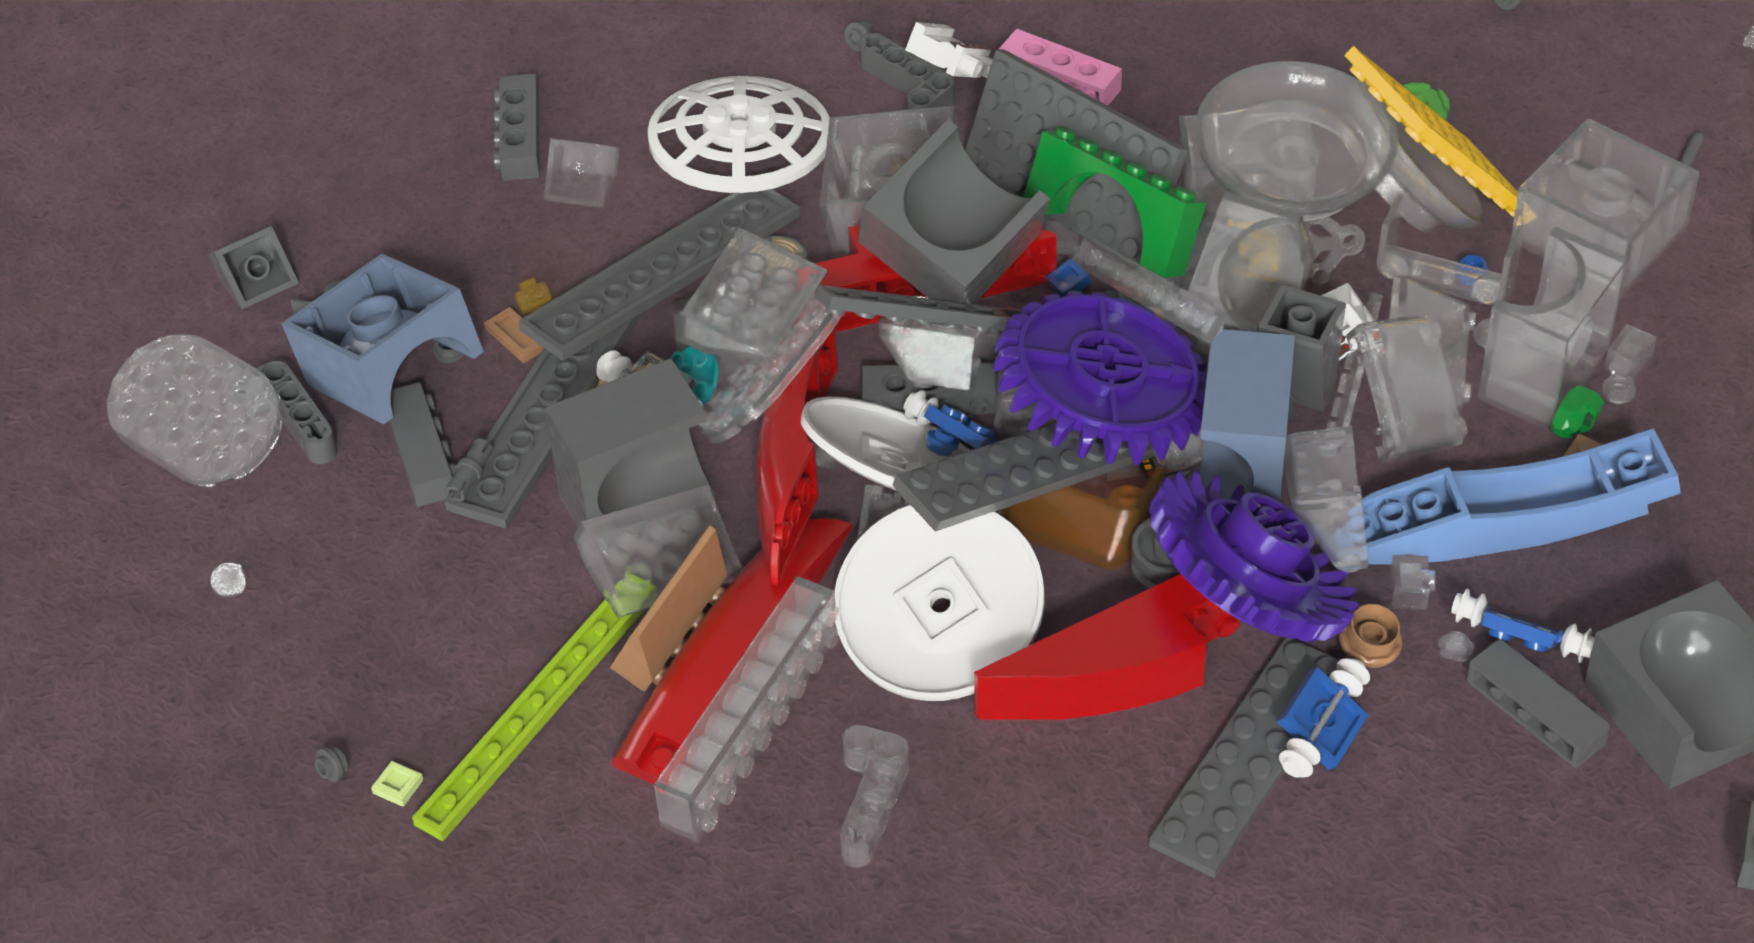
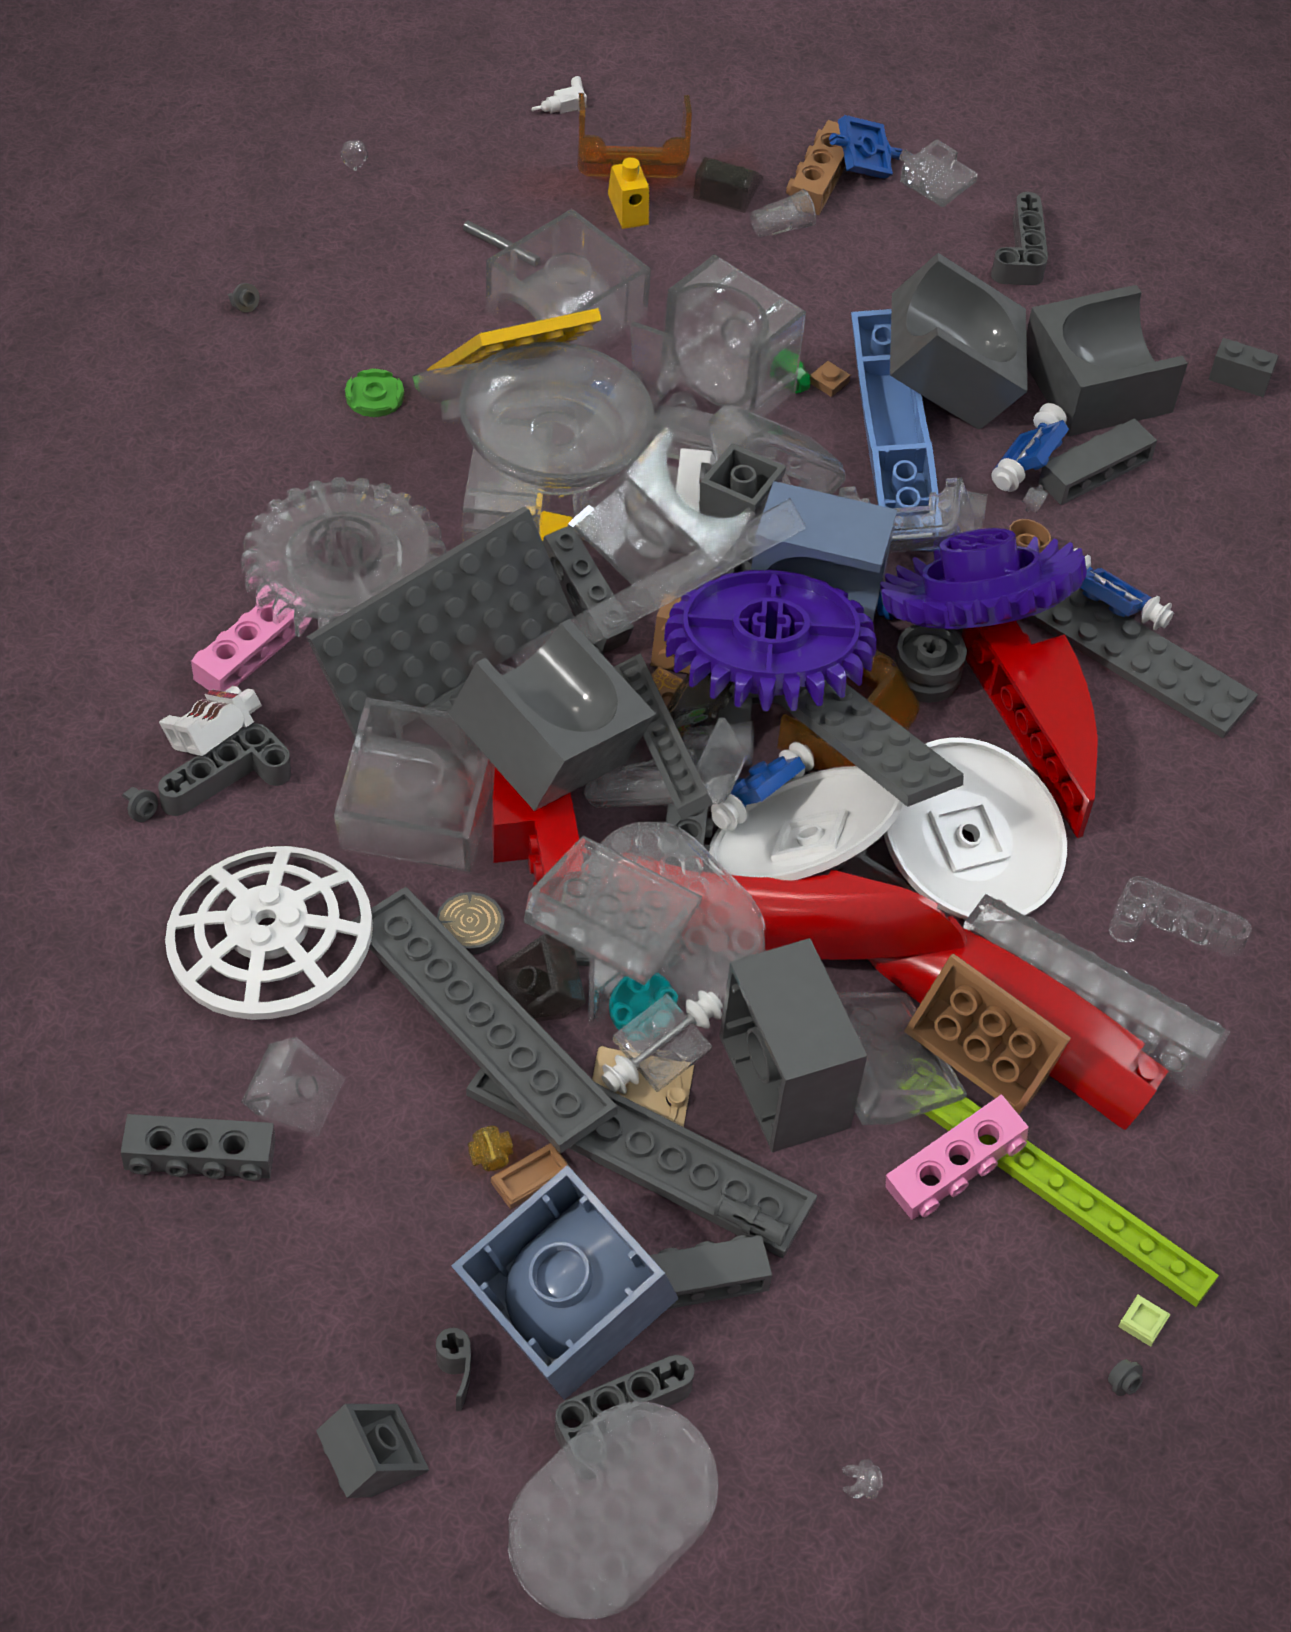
camera: 90 degrees left, 5 degrees up
blue plate [926,427,960,457] -> none
green arch [1024,127,1206,278] -> none
none -> clear gear [241,477,446,637]
none -> bright pink brick [886,1094,1029,1220]
none -> dark grey piece [890,253,1027,429]

